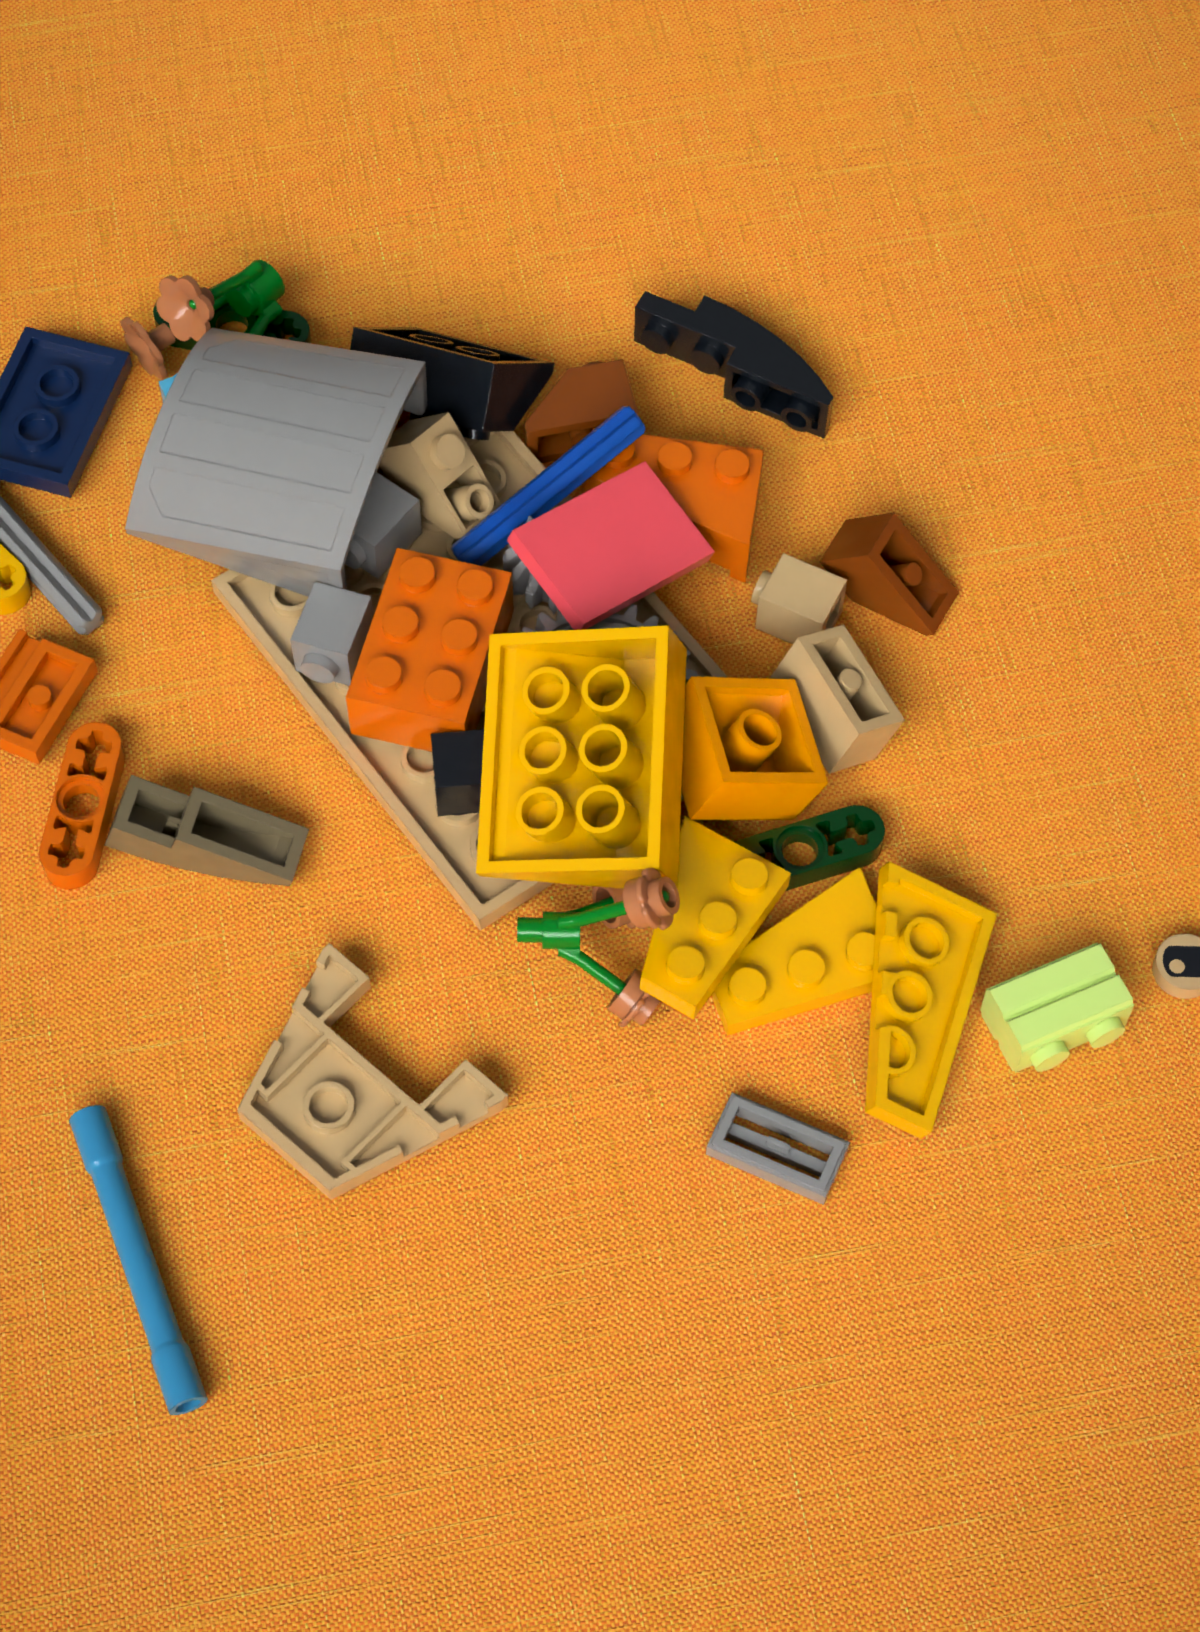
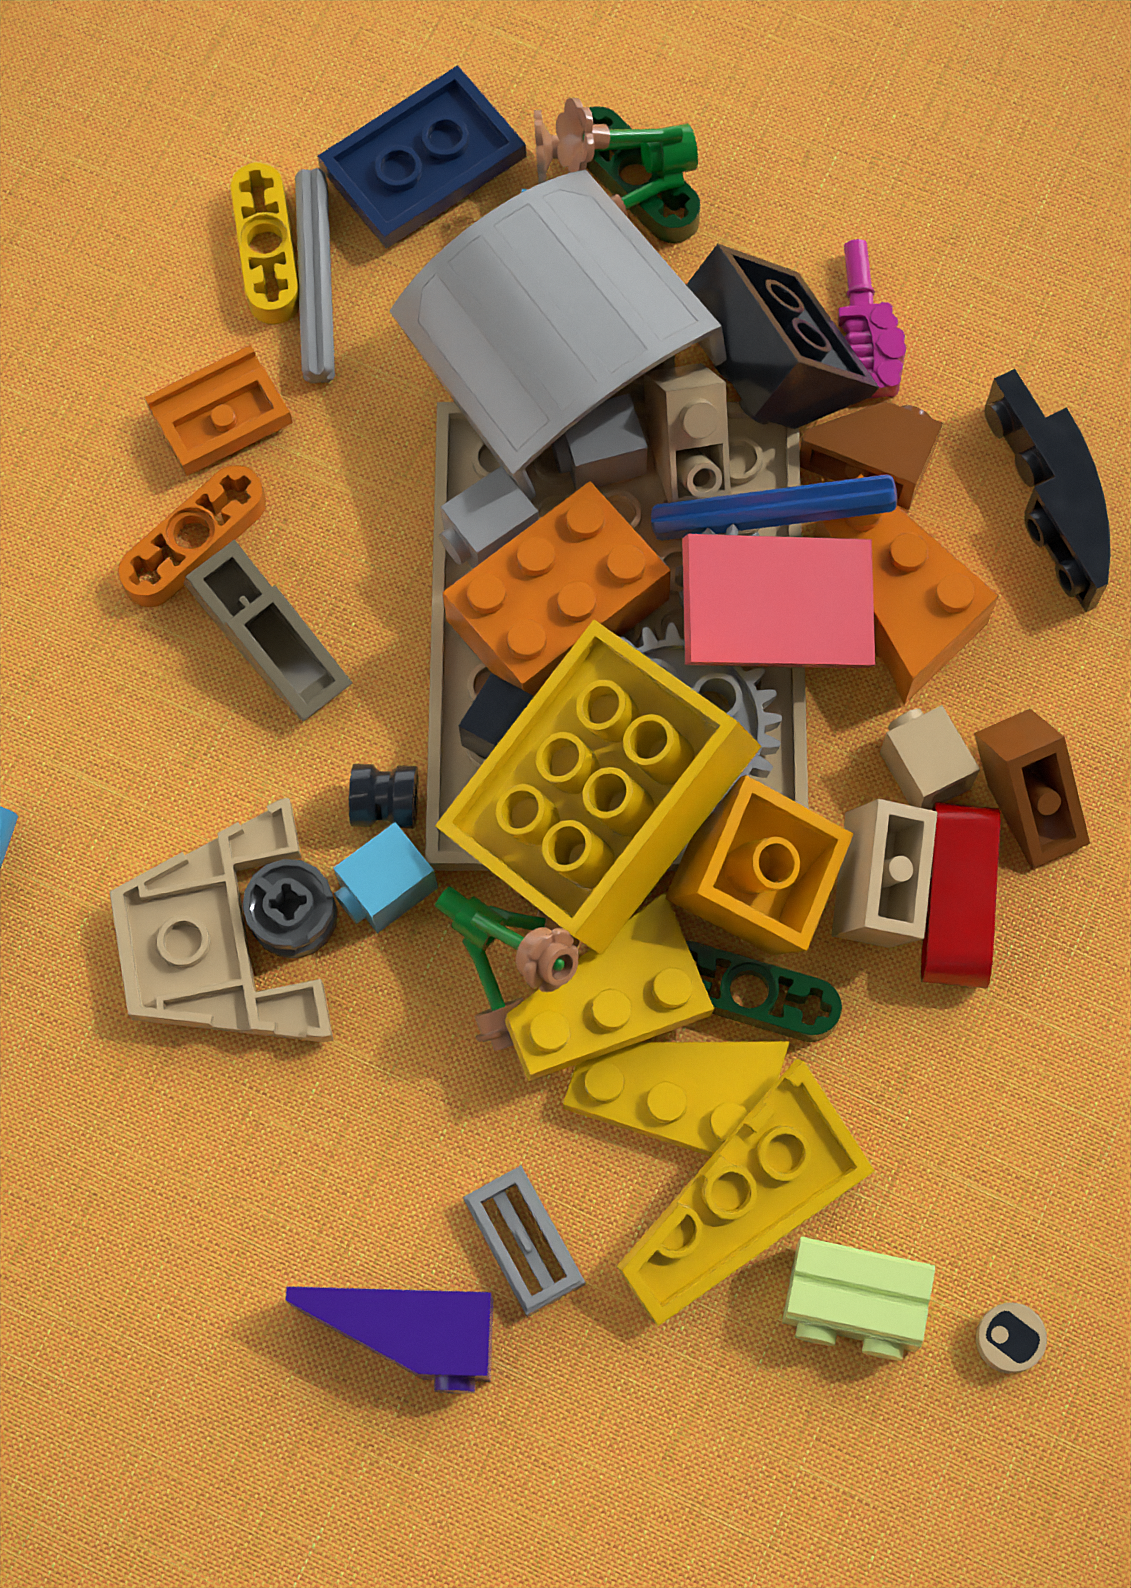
camera: 40 degrees right, 10 degrees up
none -> dark grey wheel [243,859,338,958]
none -> dark purple slope [285,1286,494,1394]
none -> medium azure brick [333,822,438,934]
none -> black wheel [349,763,419,829]
none -> dark pink piece [838,239,906,399]
none -> red beam [920,802,1000,989]

